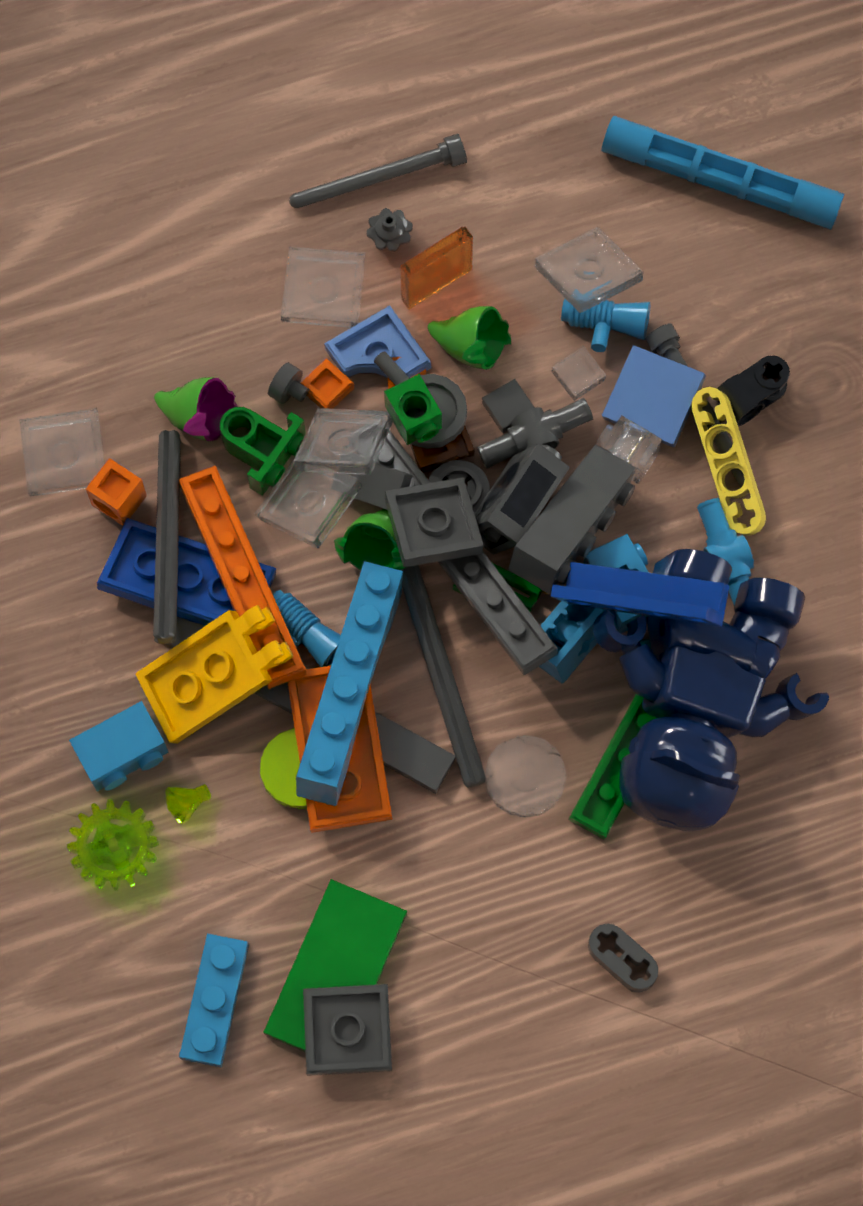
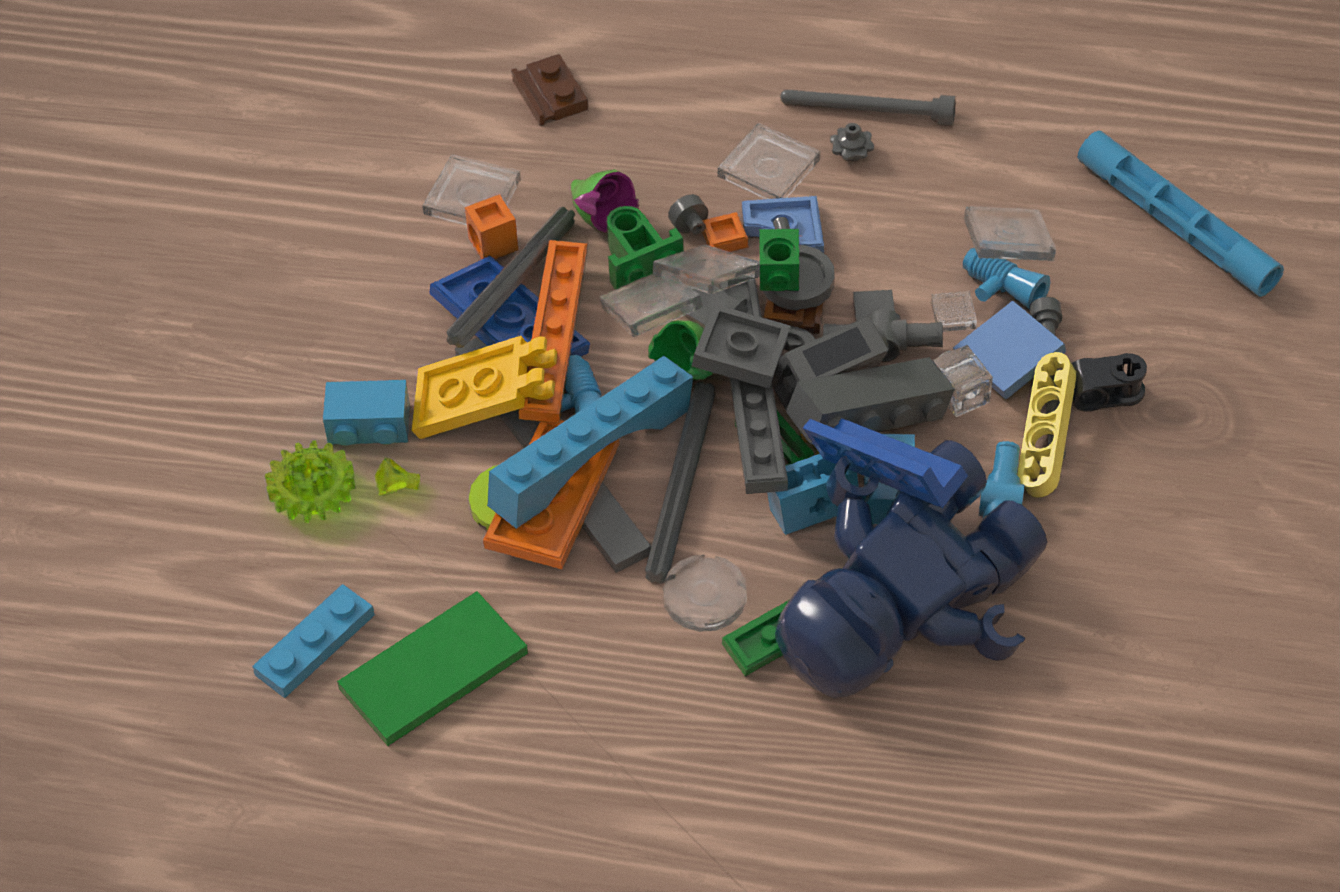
camera: 30 degrees right, 20 degrees down
dark grey tile [303,984,392,1076] -> none
clear orange tile [400,226,473,310] -> none
hat [428,306,511,370] -> none
dark grey beam [588,923,658,992] -> none
none -> reddish brown plate [511,54,588,126]

